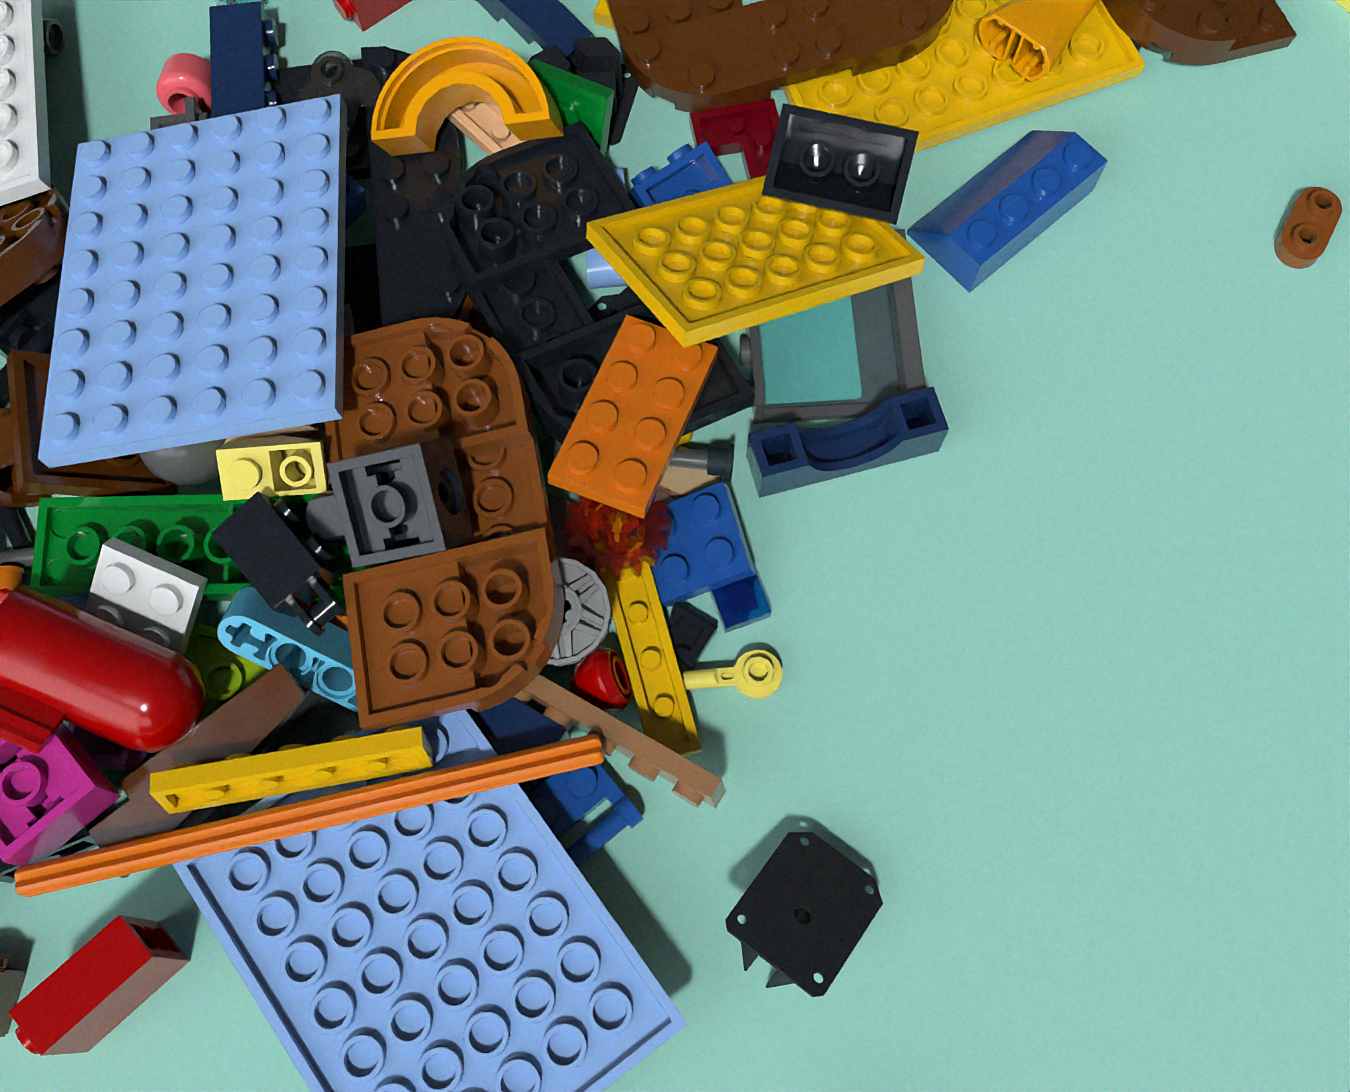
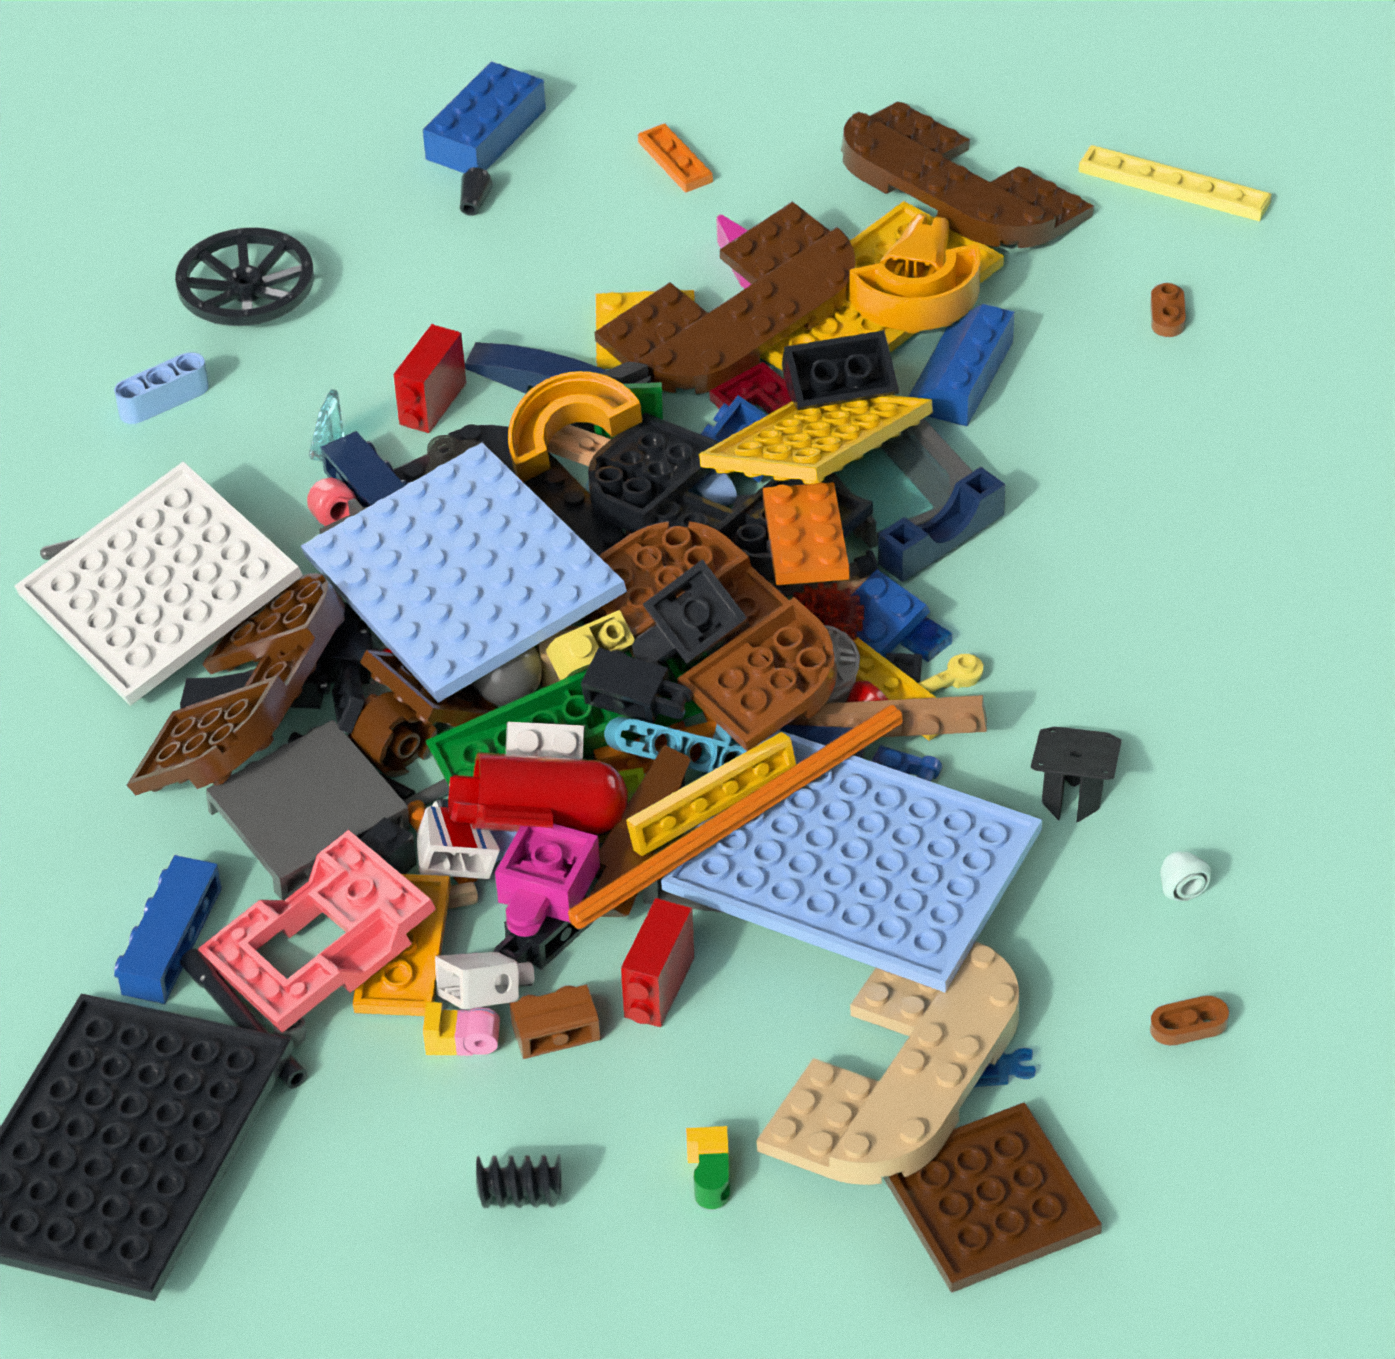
camera: 25 degrees left, 25 degrees down
none -> light orange brick [850,244,981,333]

